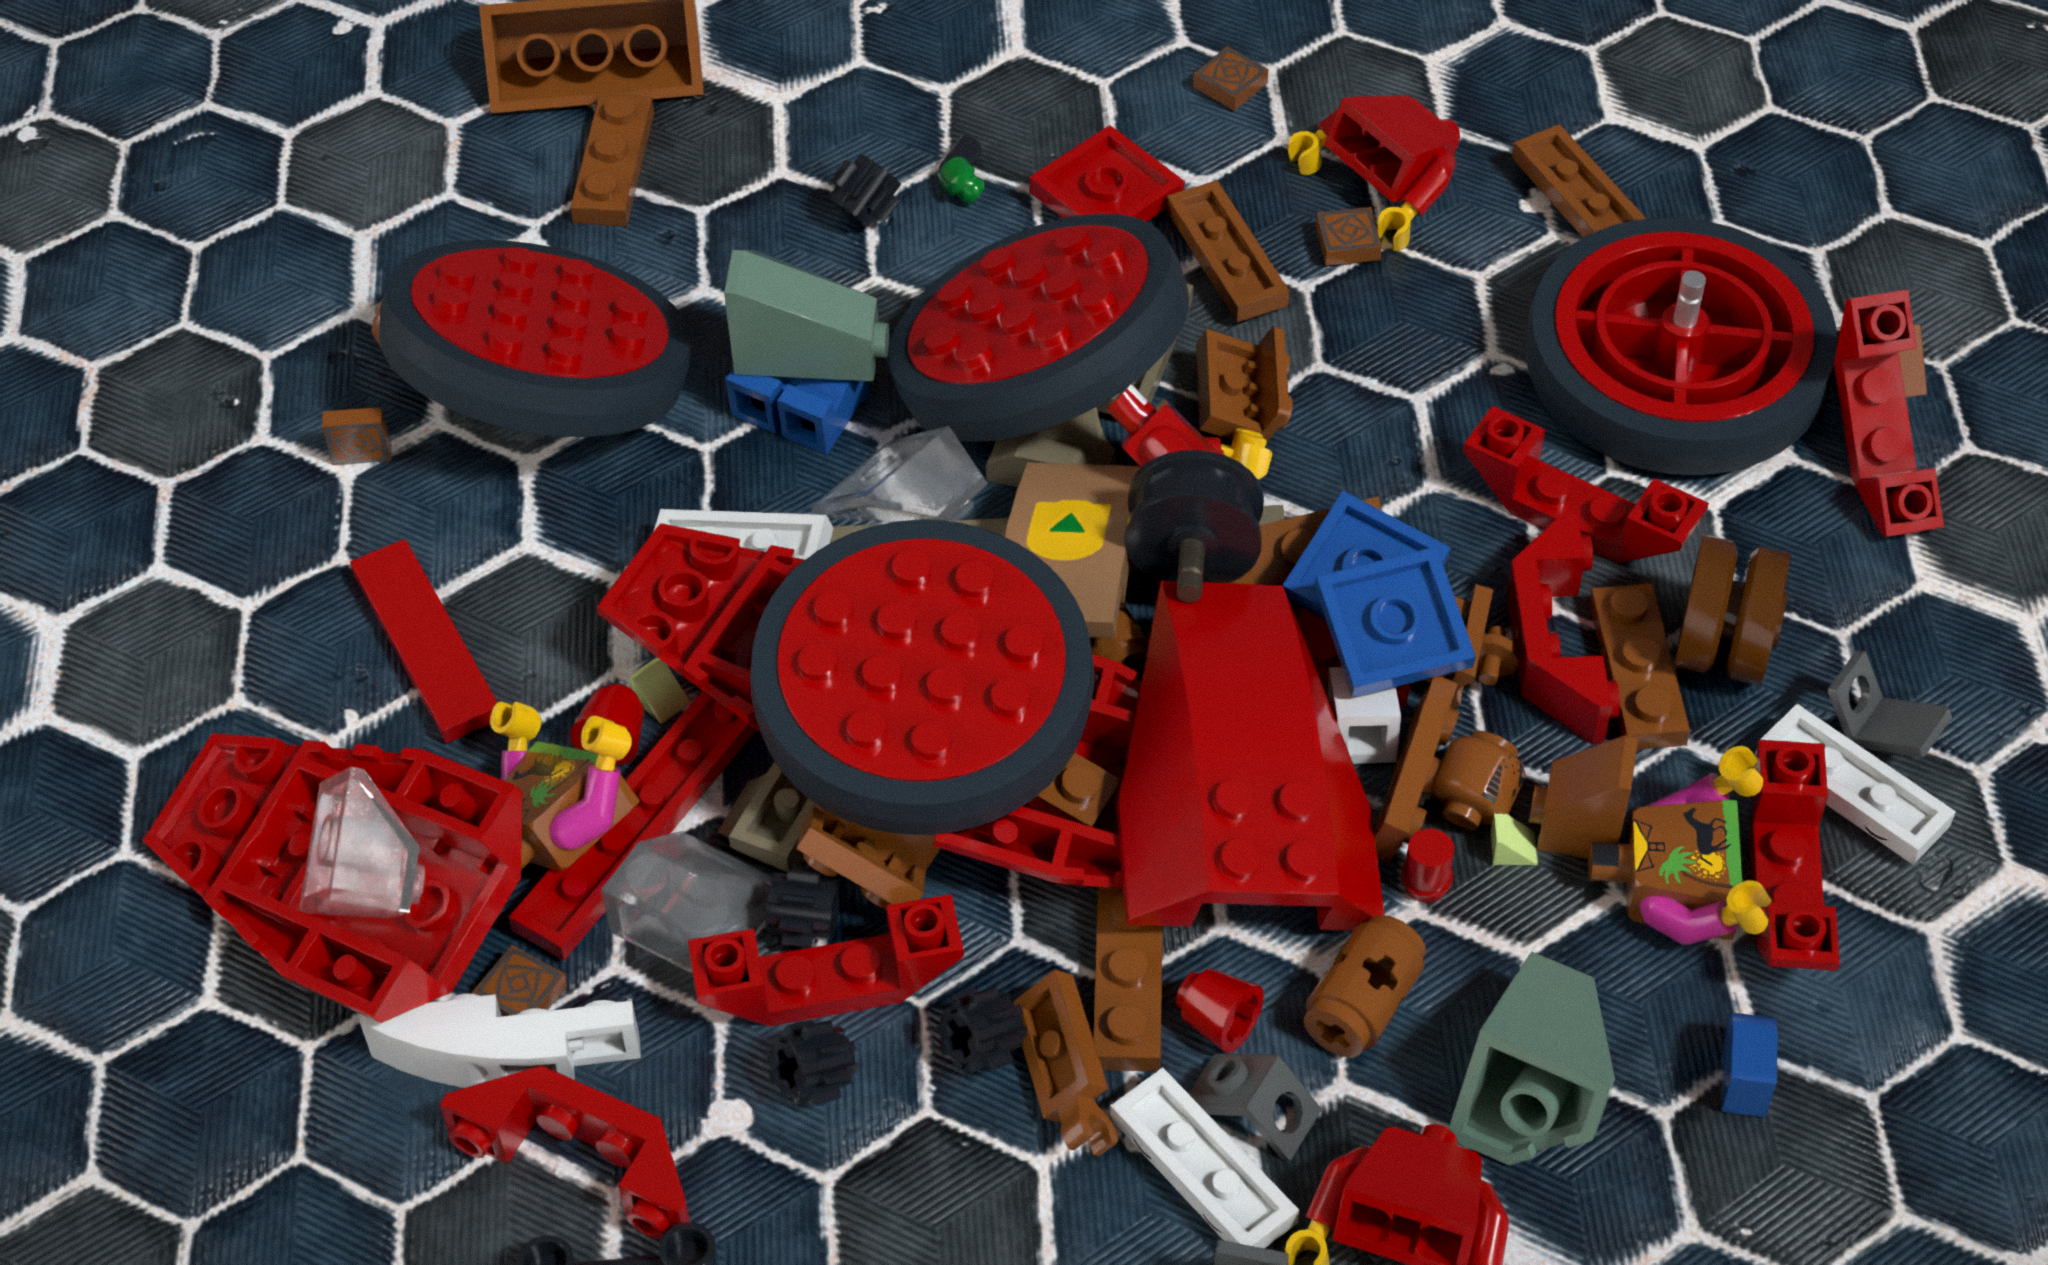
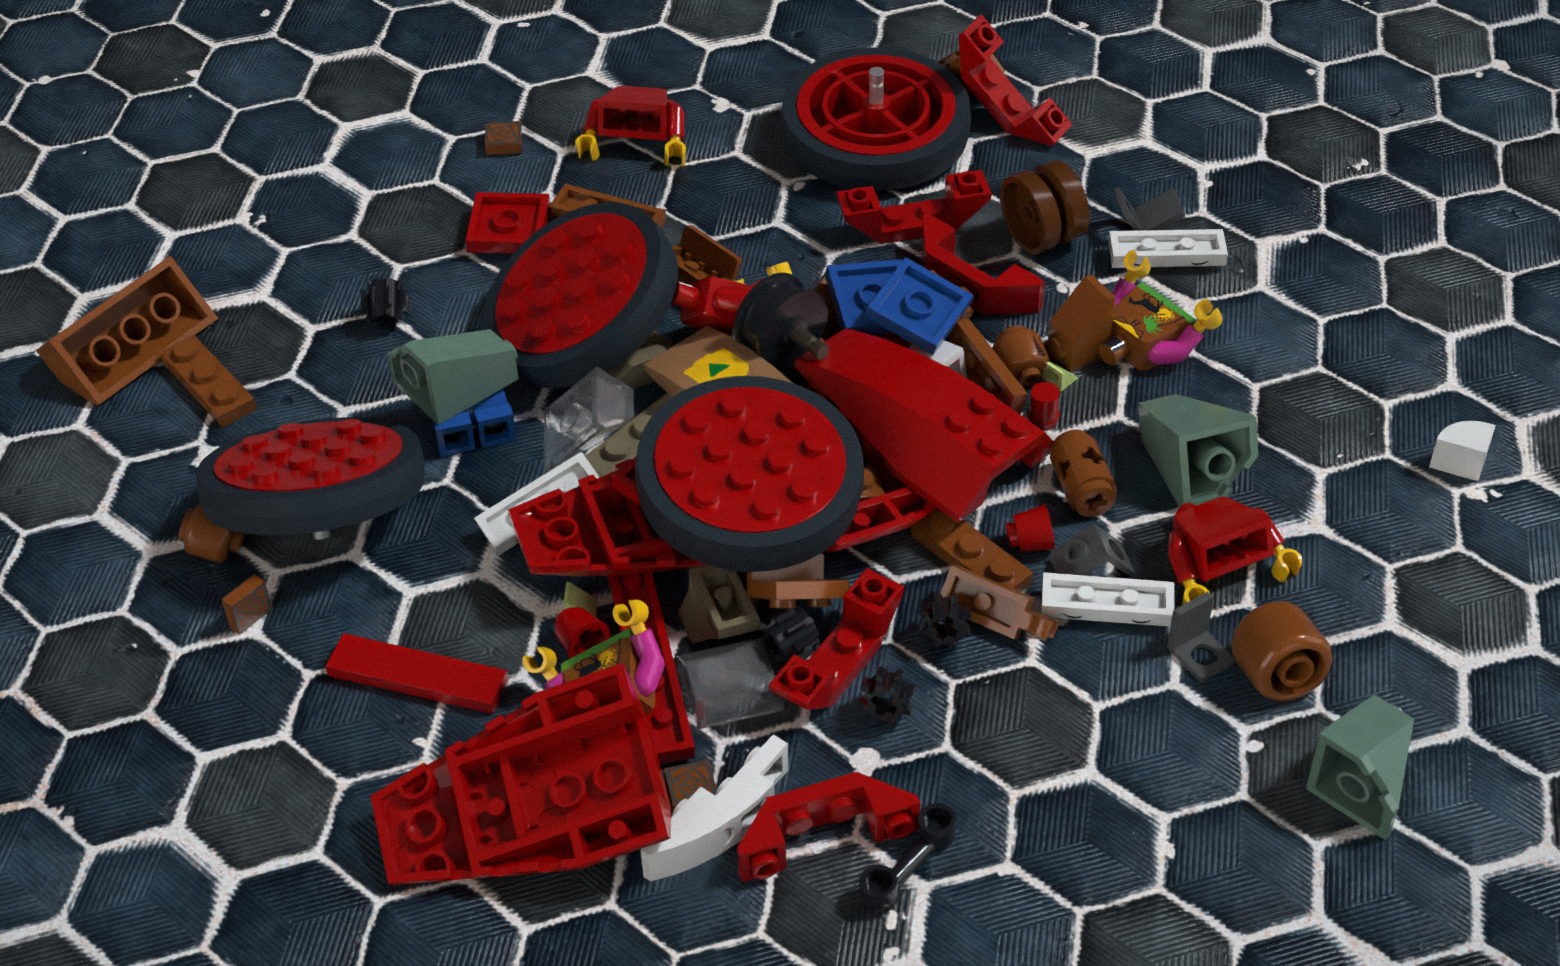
camera: 45 degrees left, 5 degrees down
clear slope [300,767,425,918] -> none
green arm [937,135,985,204] -> none
dark orange tile [1316,207,1382,266] -> none
dark orange plate [1512,124,1647,238] -> none
dark orange plate [1589,583,1690,750] -> none
blue piece [1721,1012,1778,1117] -> none
red slope [1749,740,1840,971] -> none

